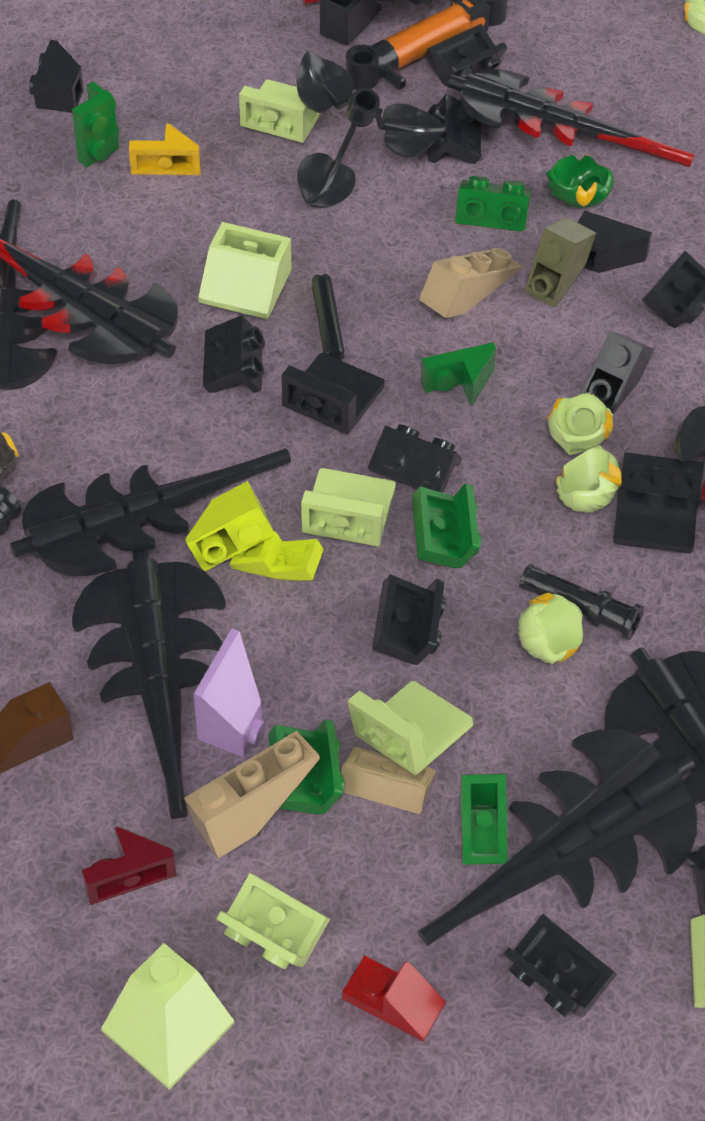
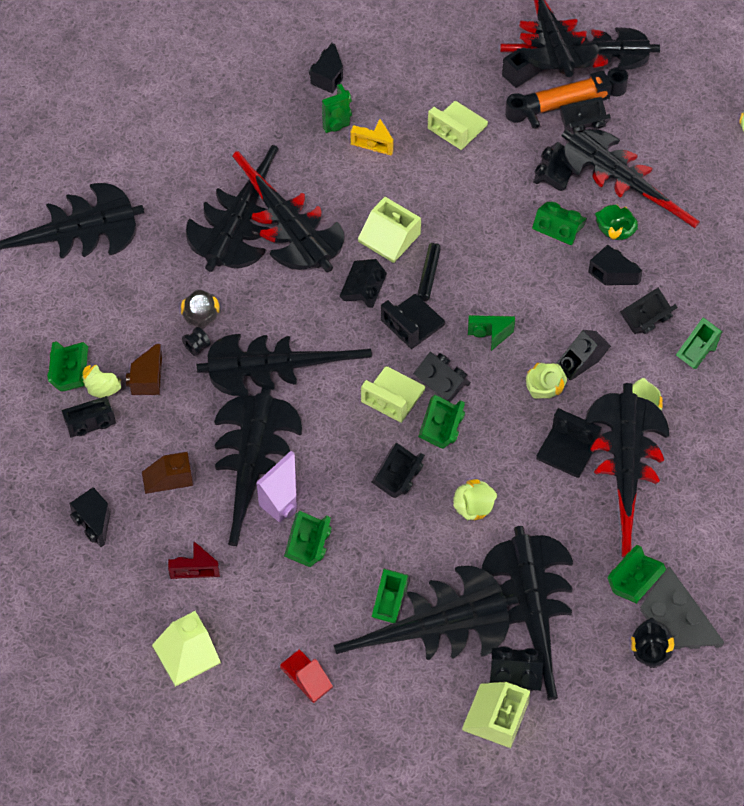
camera: 20 degrees right, 5 degrees up
tan slope [184,731,320,859] -> none
neon yellow slope [185,481,275,571] -> none
yellowish green bracket [216,873,330,970] -> none
neon yellow slope [229,531,324,581] -> none
black plant [296,50,446,208] -> none
tan slope [341,747,436,814] -> none
yellowish green bracket [347,681,473,776] -> none
tan slope [419,248,523,318] -> none
black bracket [503,914,617,1018] -> none
black pin [519,564,644,640] -> none
olive slope [524,217,596,308] -> none
yellowish green hair [556,445,622,513] -> none

